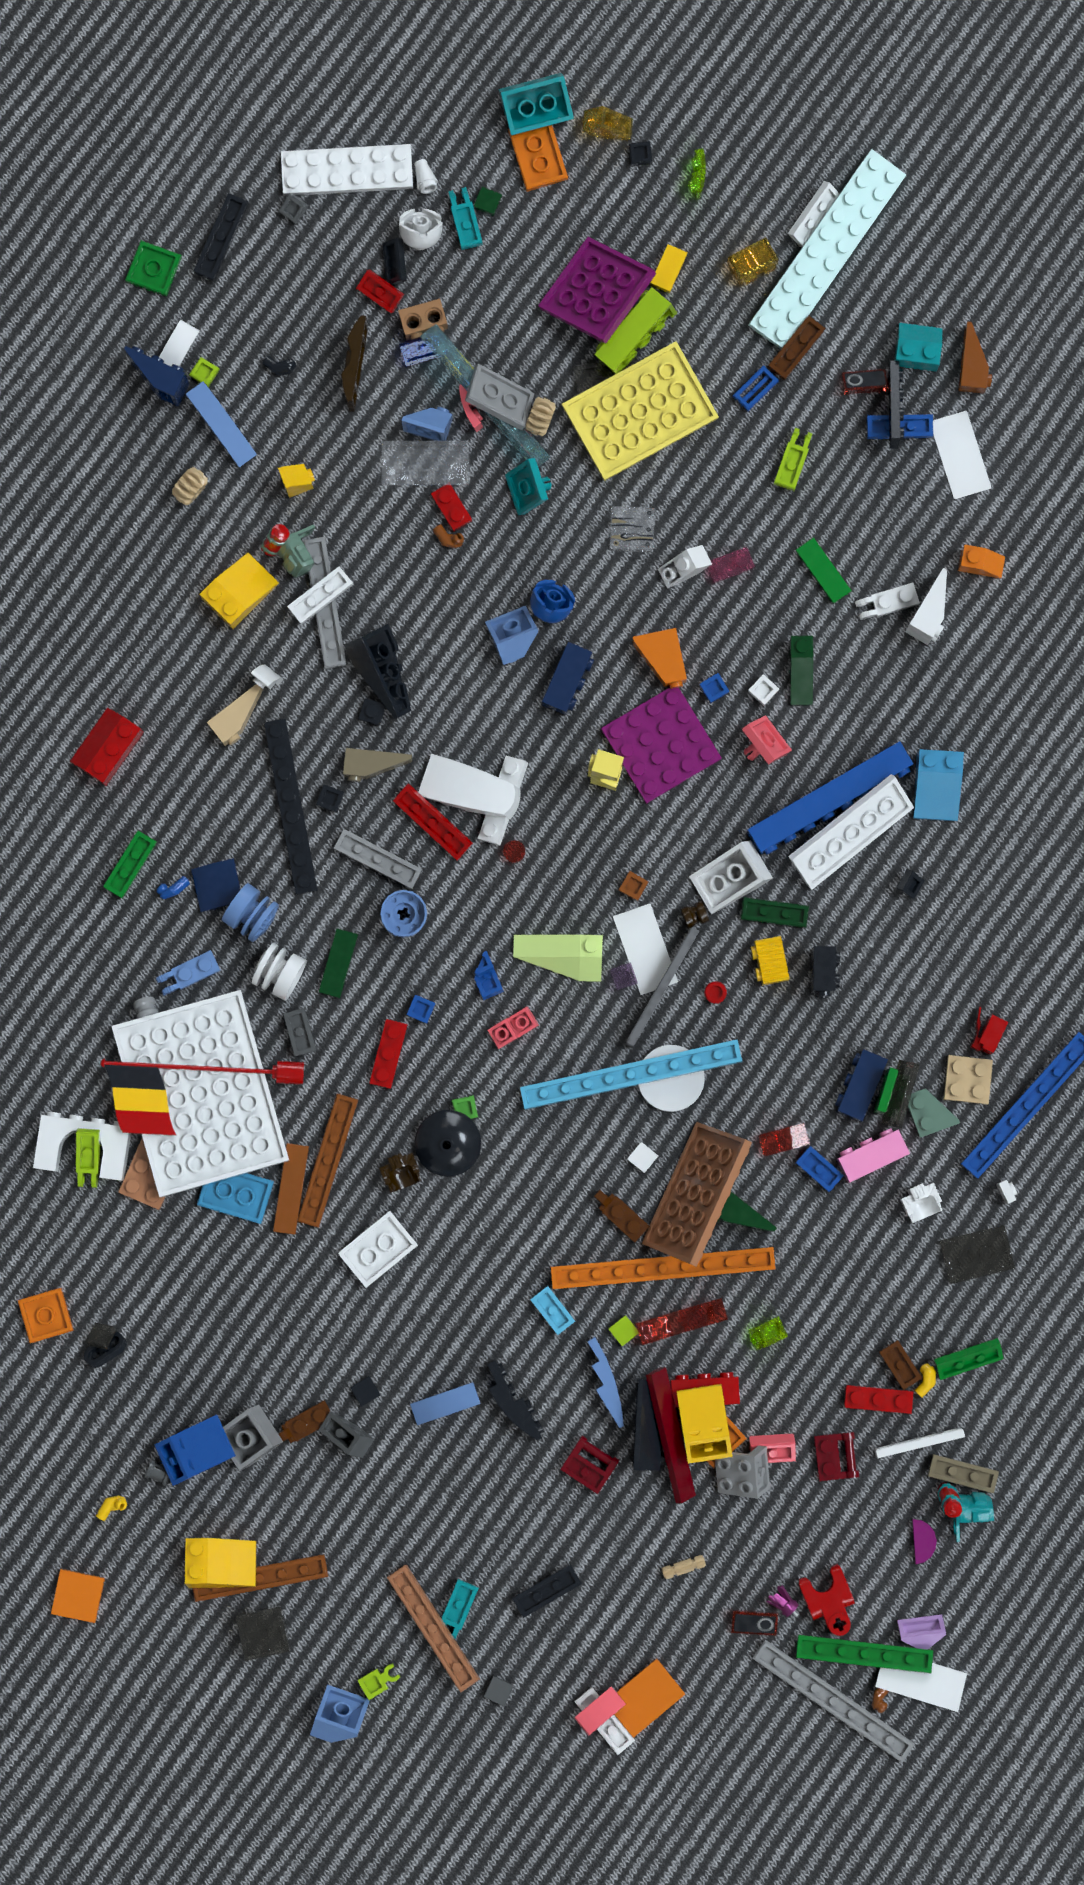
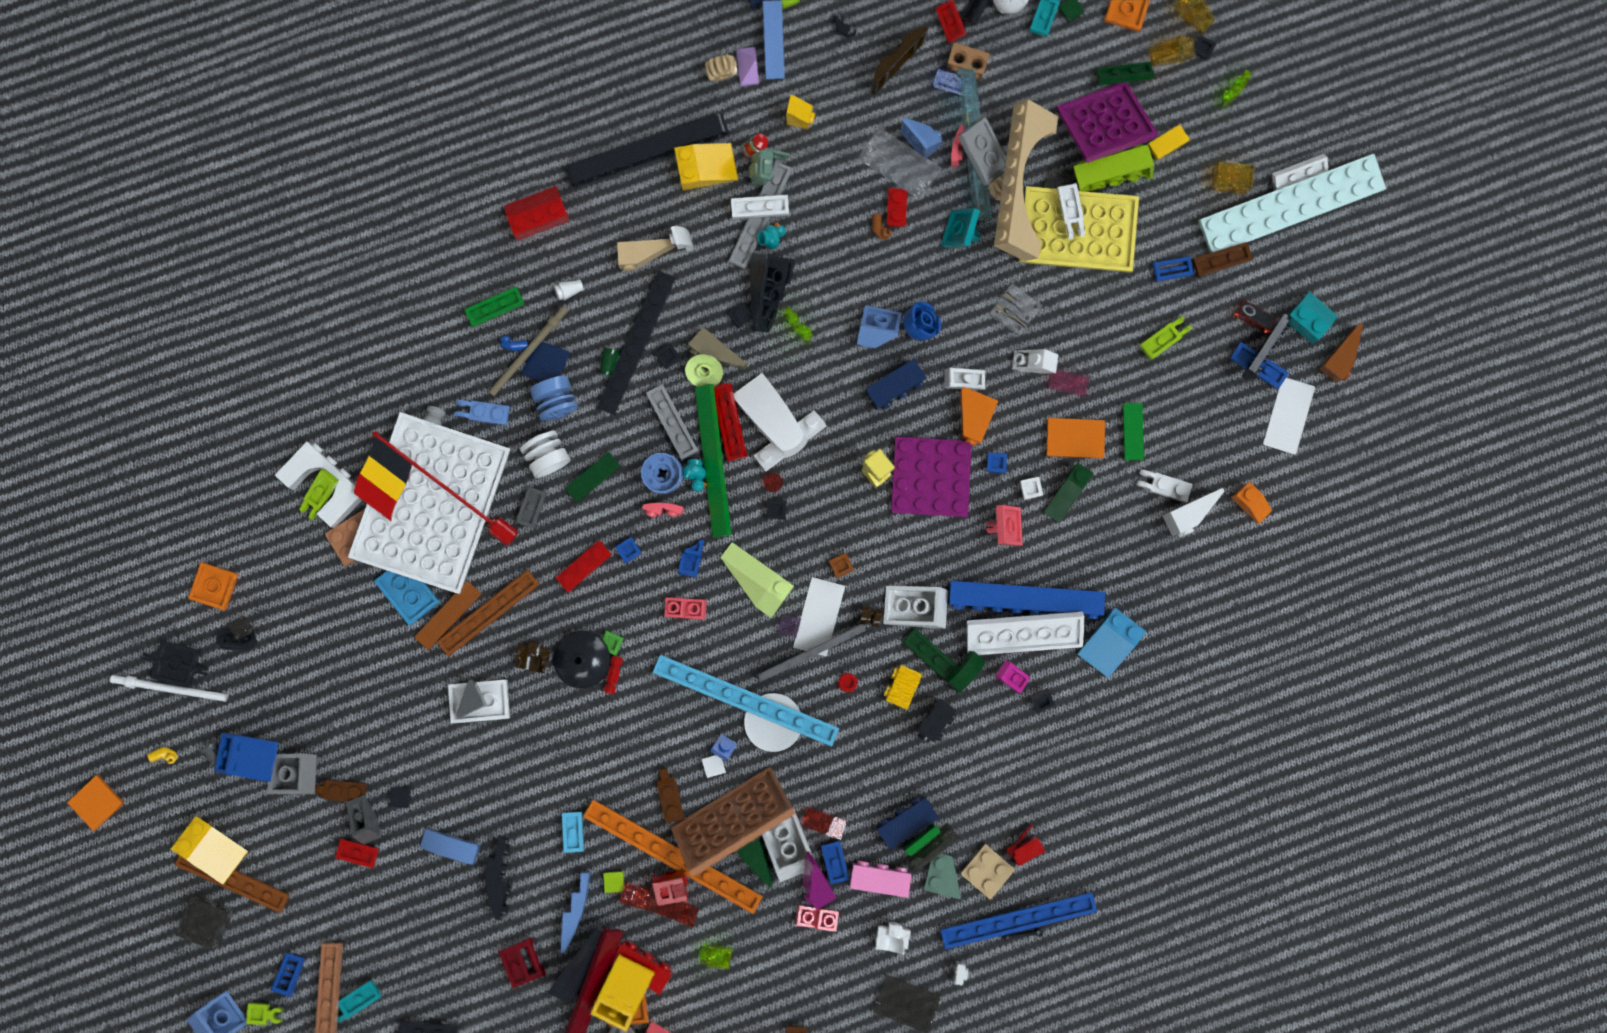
camera: 30 degrees right, 0 degrees up
none -> white bar [110,675,228,702]
none -> black plate [142,641,209,688]
none -> blue slope [271,952,305,998]
none -> red plate [335,838,380,868]
none -> dark grey slope [455,679,487,718]
none -> dark tan bar [489,305,569,396]
none -> white cone [554,280,584,301]
none -> black beam [565,114,729,187]
none -> dark green cone [600,347,620,376]
none -> red axle [604,656,623,694]
none -> coral slope [642,503,684,518]
none -> red piece [652,870,688,906]
none -> teal animal [682,459,707,492]
none -> yellowish green dish [685,354,723,387]
none -> green tile [695,384,732,538]
none -> plate [710,734,738,762]
none -> lavender slope [736,47,759,86]
none -> teal animal [757,222,786,249]
none -> white slope [762,808,812,882]
none -> black plate [767,499,787,520]
none -> clear neon green slope [784,307,813,345]
none -> coral slope [795,905,839,931]
none -> magenta slope [803,851,836,910]
none -> white slope [944,368,985,390]
none -> dark green slope [946,651,986,693]
none -> tan arch [994,99,1058,261]
none -> dark pink slope [996,660,1031,694]
none -> black hinge [1003,929,1044,941]
none -> orange tile [1046,418,1105,459]
none -> white hinge [1057,184,1085,239]
none -> dark green tile [1095,62,1155,86]
none -> clear yellow slope [1149,35,1196,67]

